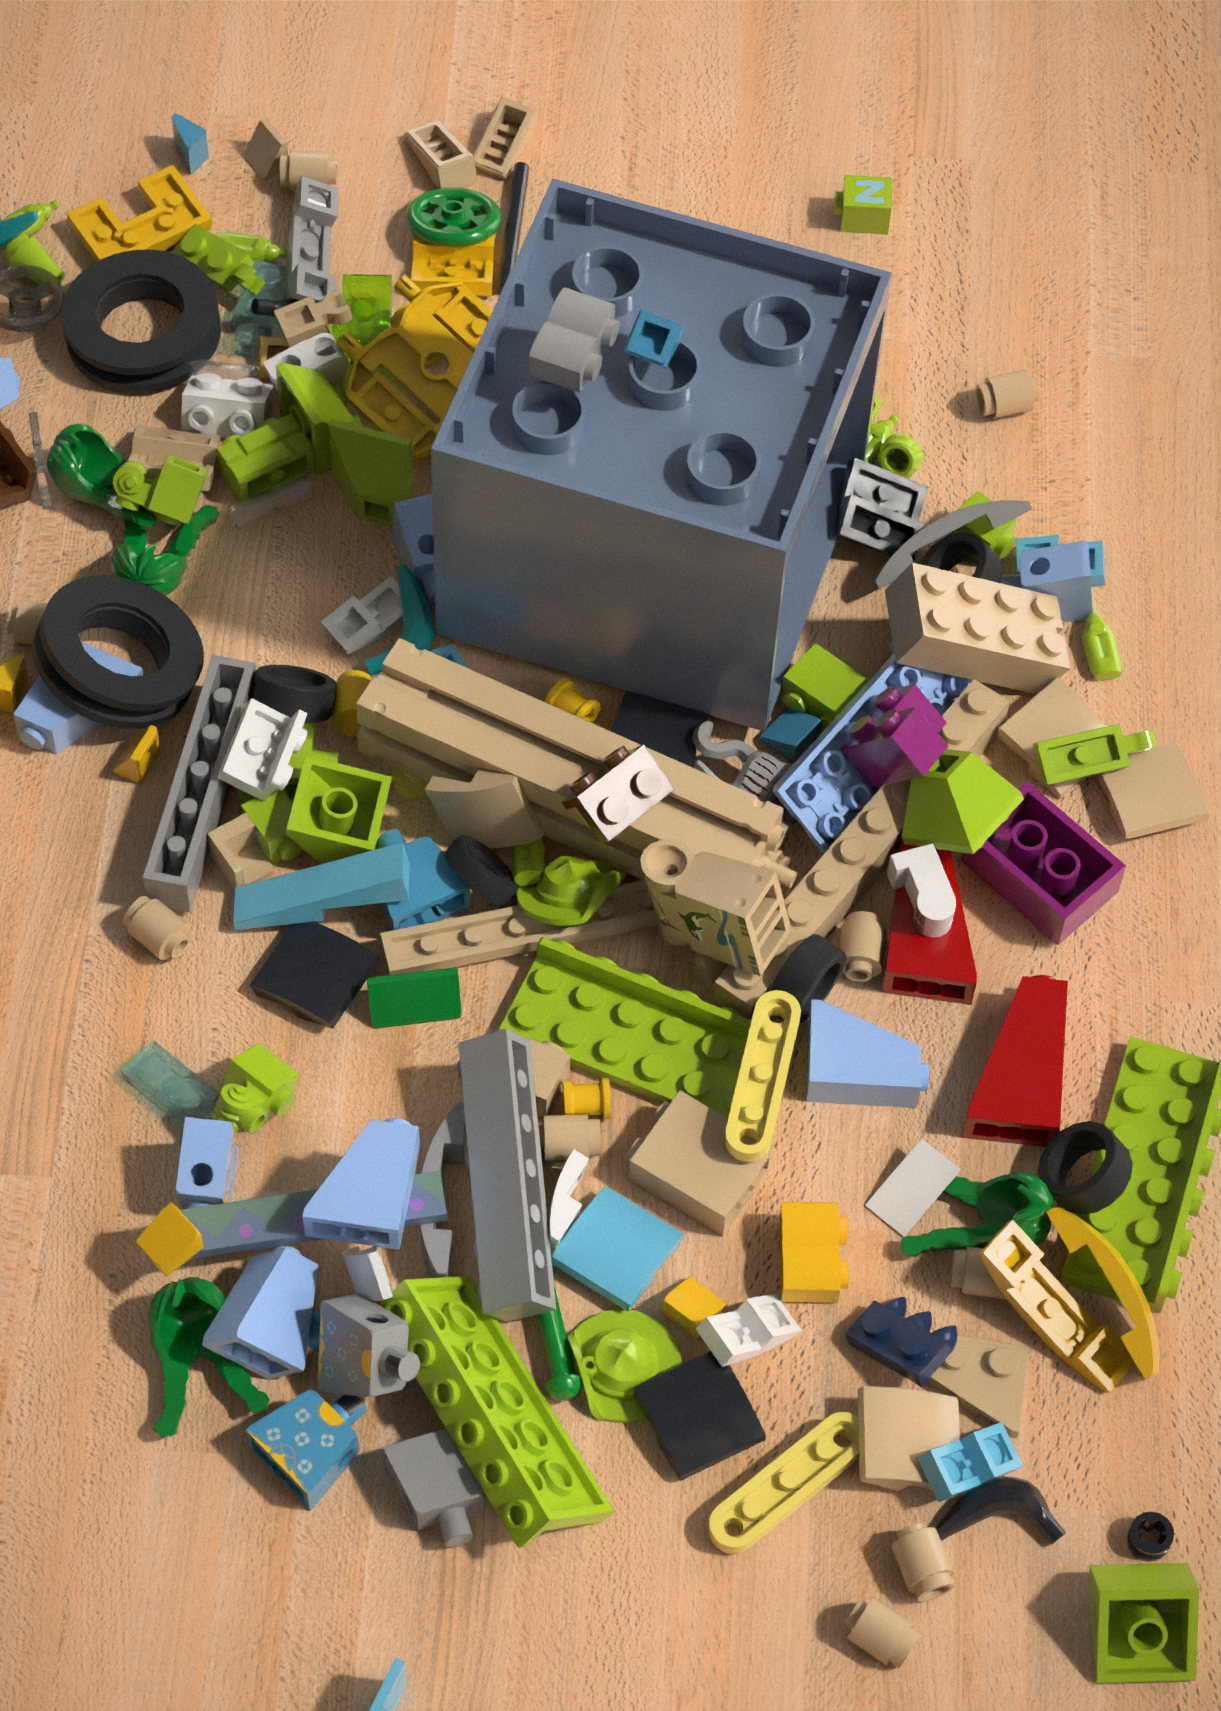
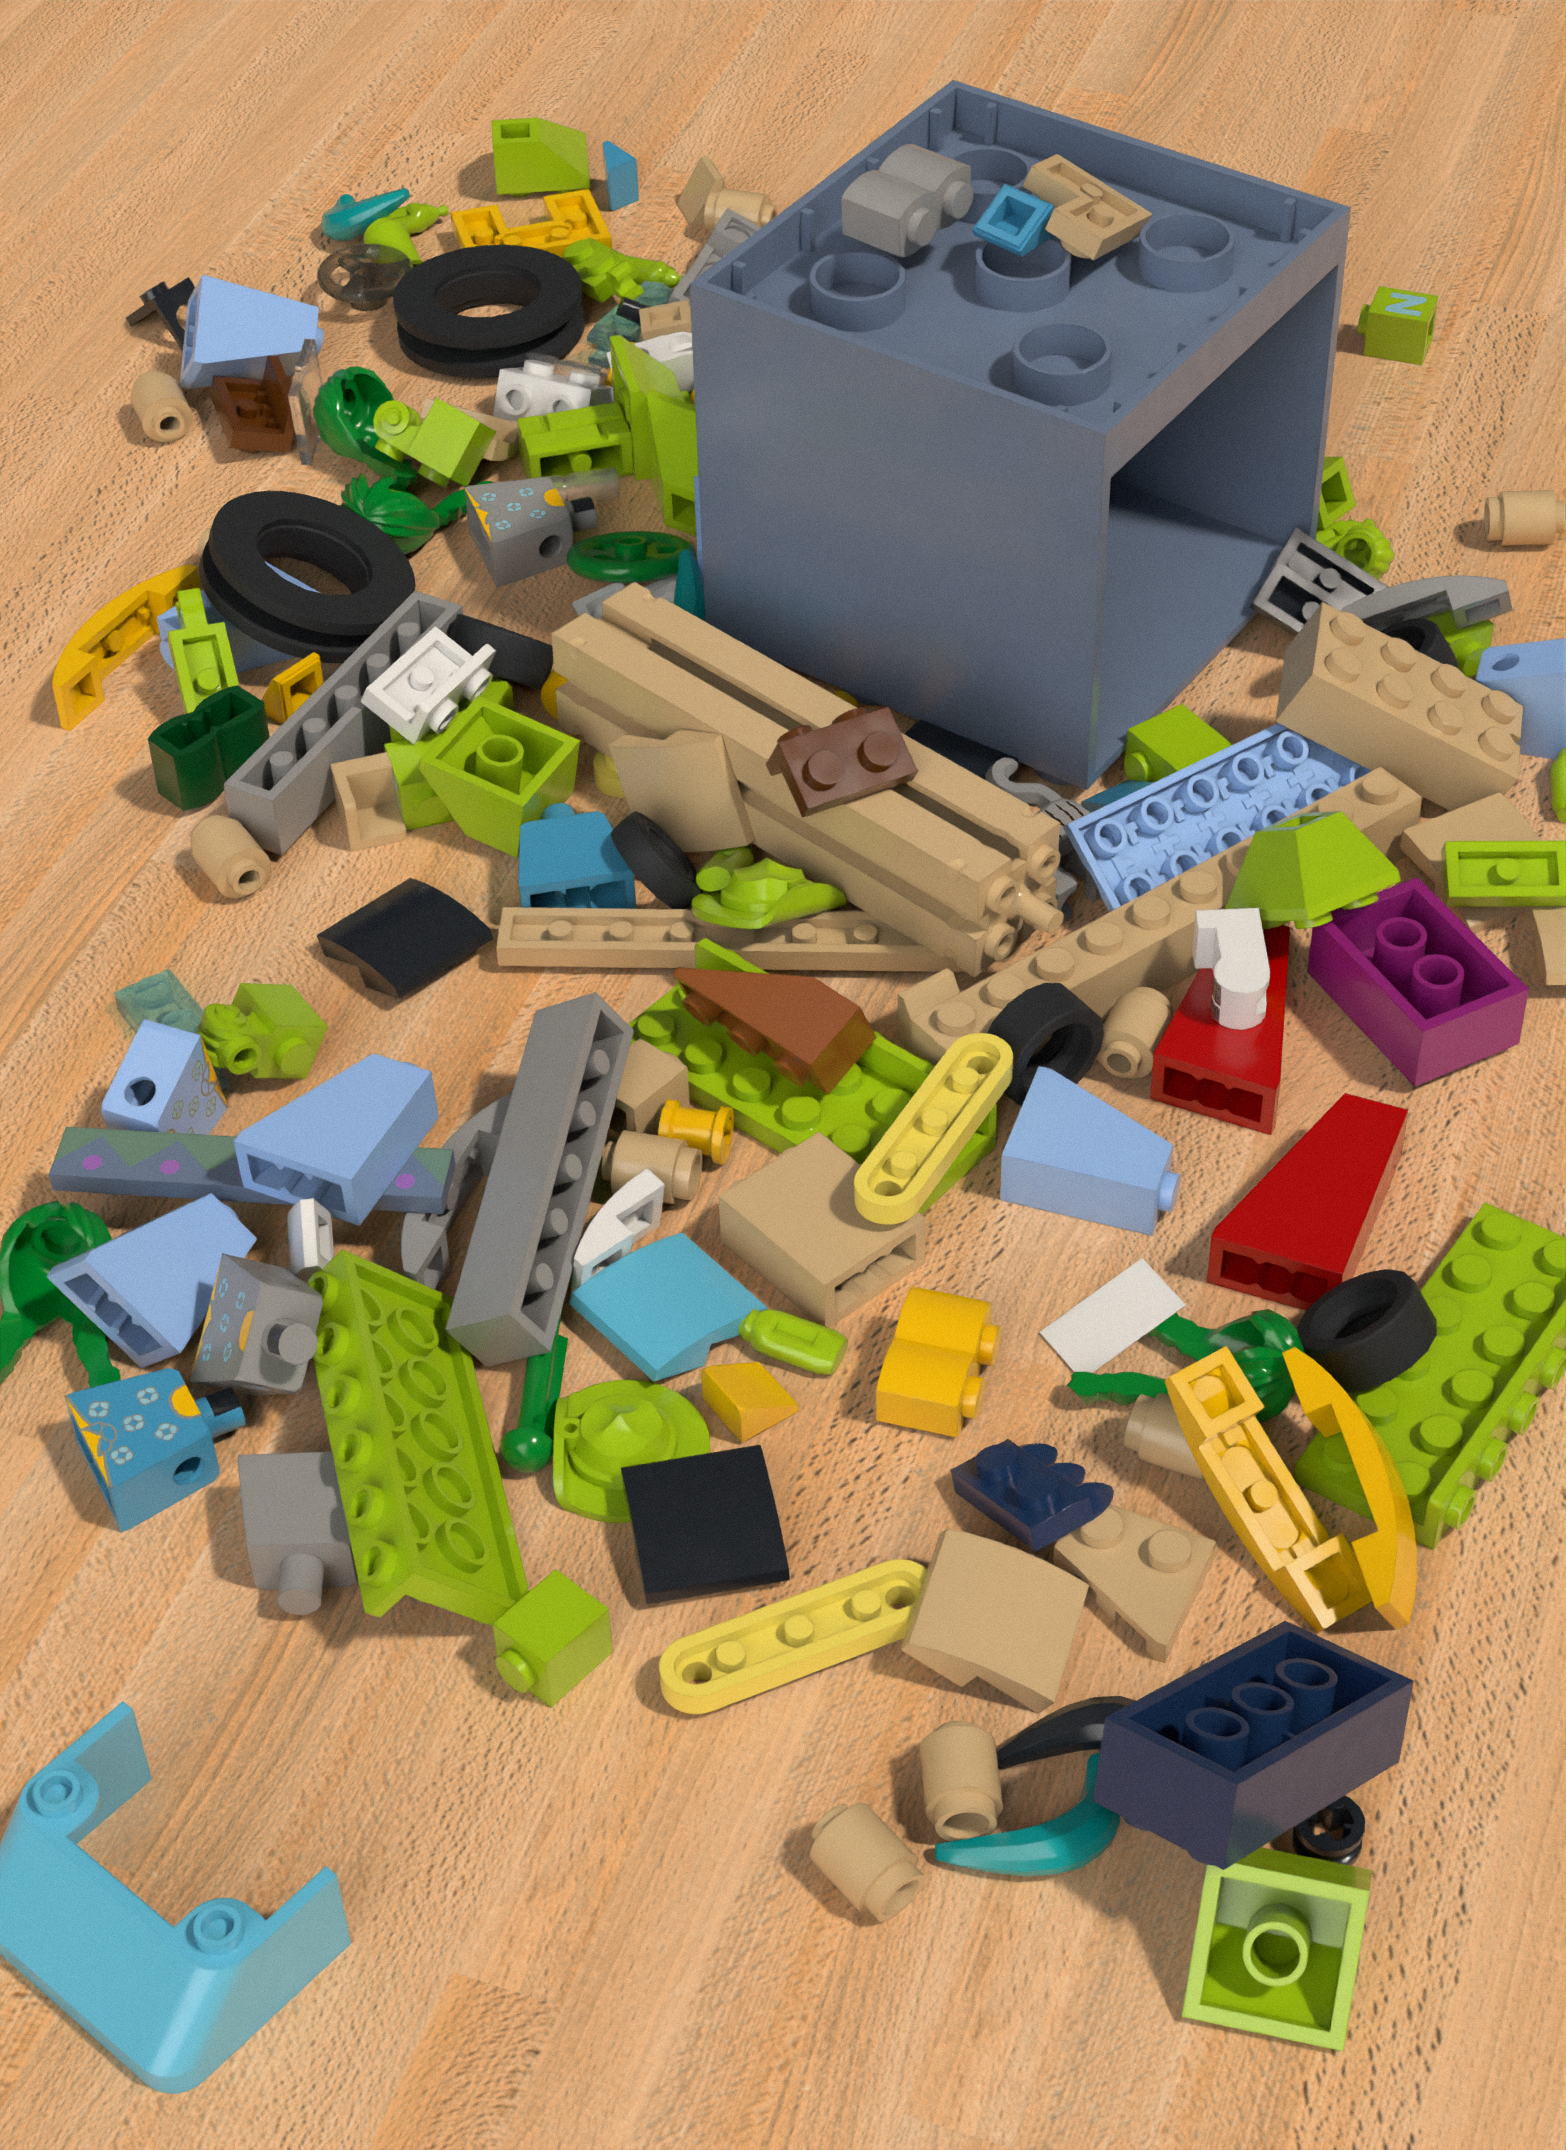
camera: 20 degrees right, 15 degrees down
yellow slope [136,1202,204,1277] -> none
medium azure slope [233,842,410,930] -> none
green slope [367,967,462,1029] -> none
tan piece [640,839,792,976] -> none
white slope [696,1293,802,1367] -> none
magenta brick [840,684,948,788] -> none
medium azure slope [918,1422,1023,1502] -> none
none -> dark green brick [148,685,270,811]
none -> lime plate [168,588,239,714]
none -> light grey torso [464,477,597,587]
none -> lime slope [491,117,590,197]
none -> lime brick [492,1569,613,1708]
none -> green plate [566,531,696,583]
none -> dark orange slope [672,967,877,1095]
none -> lime piece [738,1309,848,1375]
none -> teal piece [934,1753,1120,1876]
none -> tan plate [1023,154,1152,260]
none -> dark blue brick [1093,1621,1414,1870]

